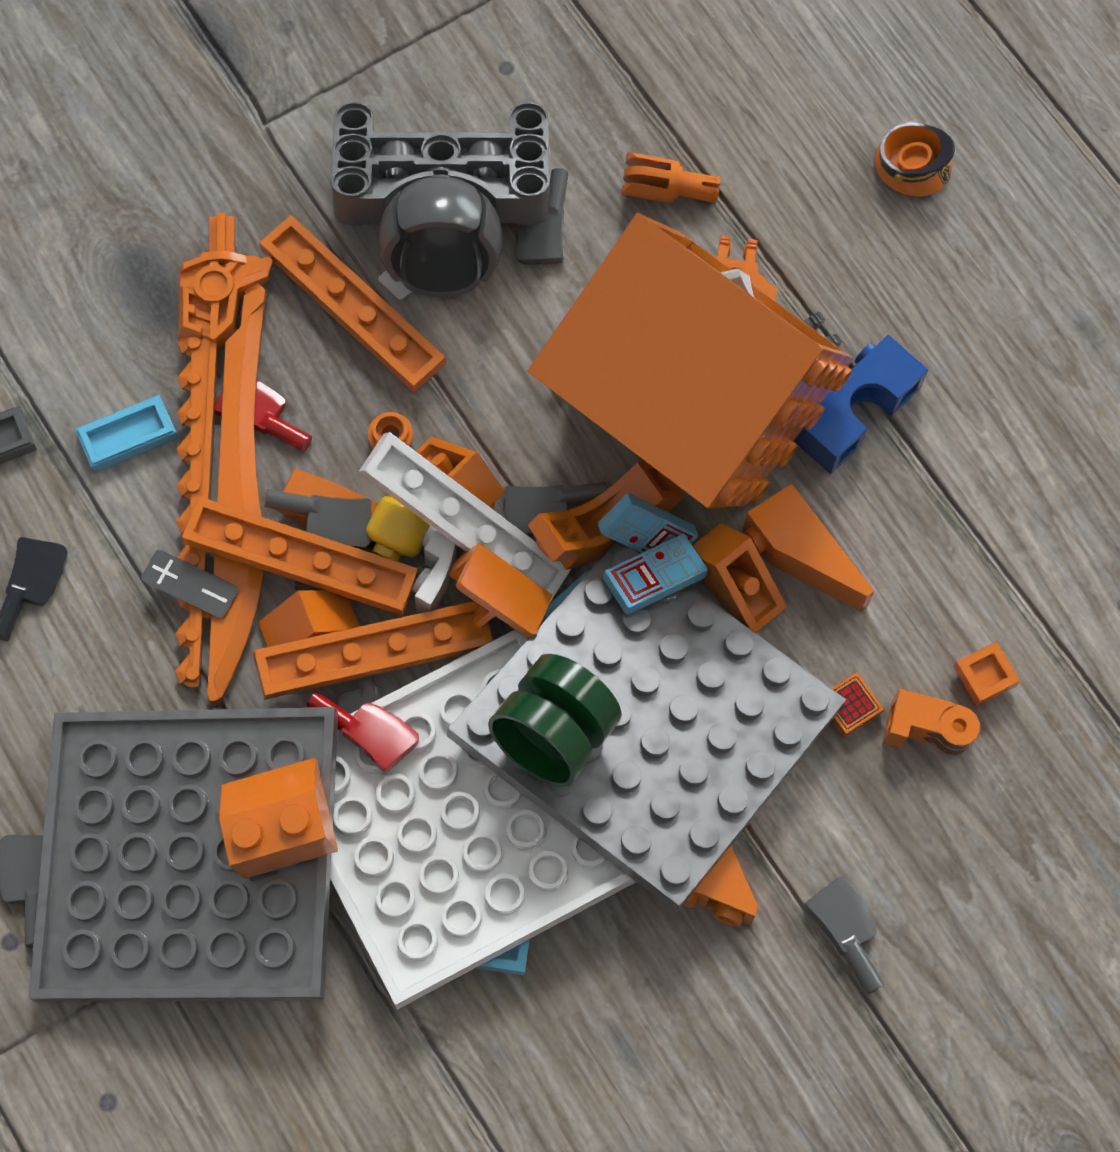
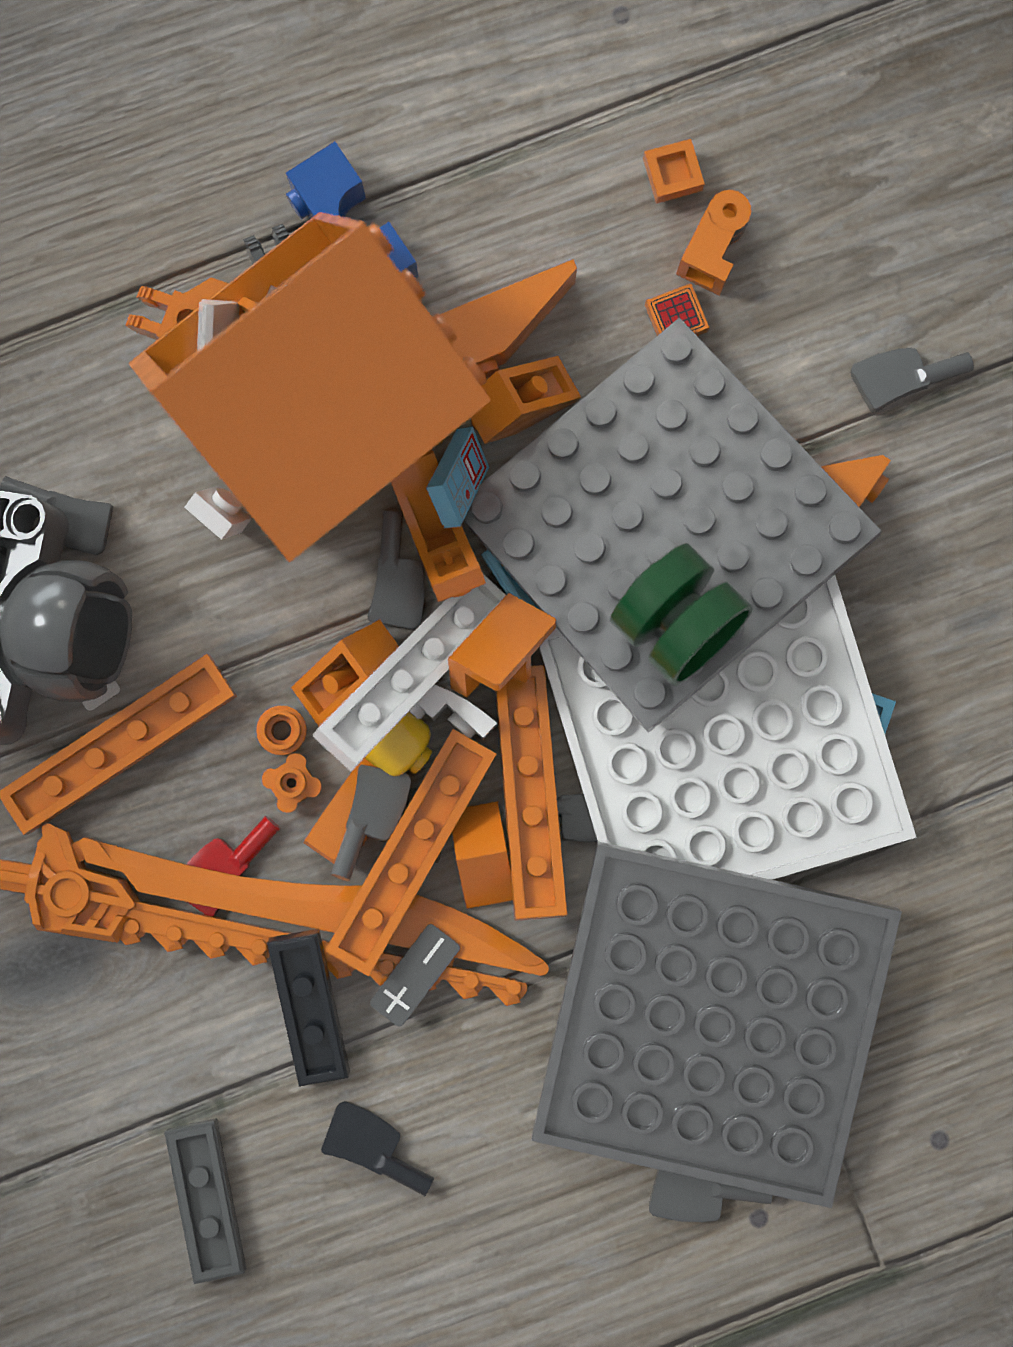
camera: 75 degrees left, 15 degrees up
medium azure tile [75,395,178,473] -> none
orange slope [219,758,338,879] -> none
piece [307,692,419,773] -> none
medium azure tile [602,533,708,616] -> none
orange arm [621,152,721,204] -> none
orange piece [874,122,955,197] -> none
none -> orange plate [262,753,322,813]
none -> black tile [267,929,350,1087]

